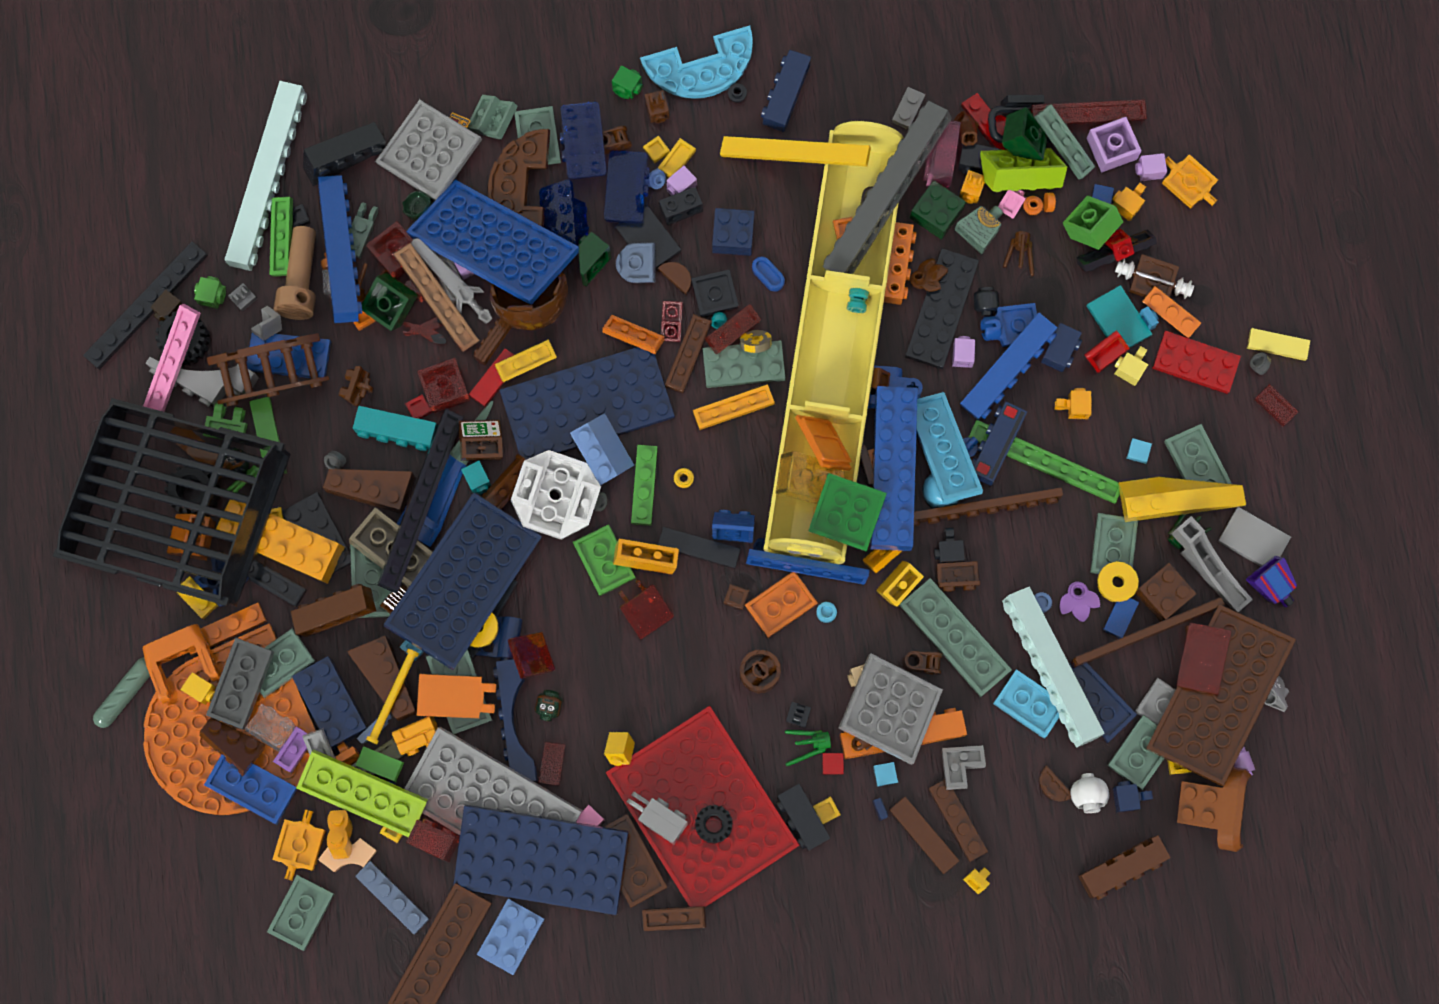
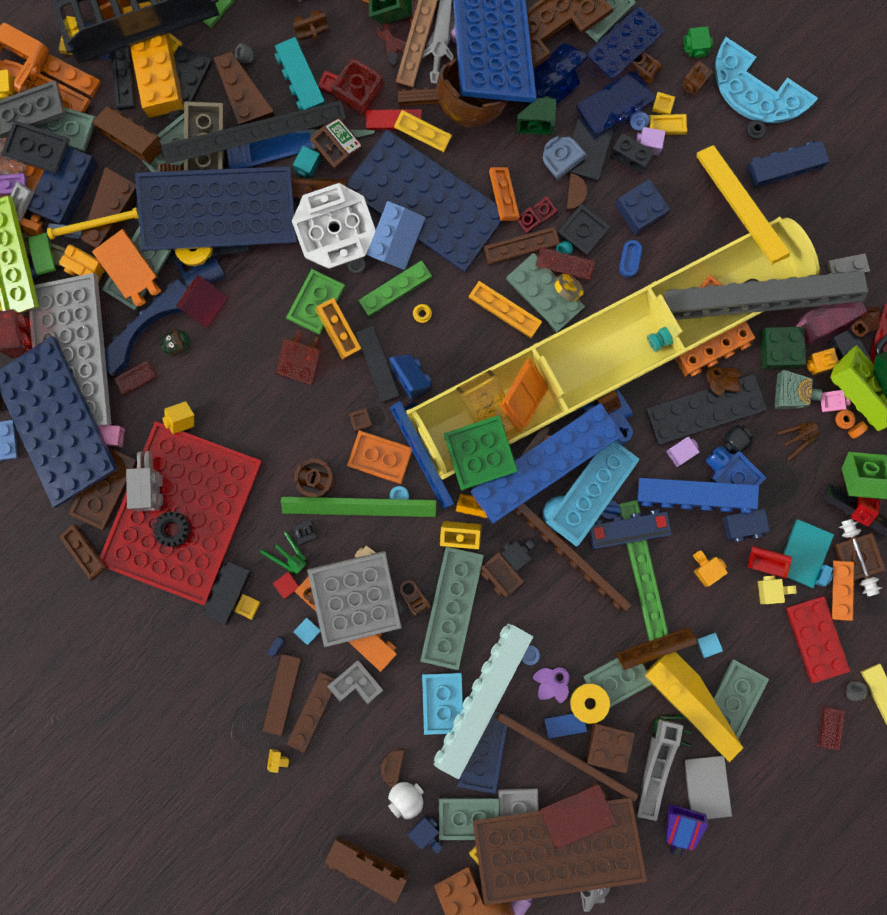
camera: 55 degrees right, 5 degrees up
none -> black tile [1,120,70,175]
none -> bright green tile [281,497,436,517]
none -> reddish brown tile [616,627,697,670]

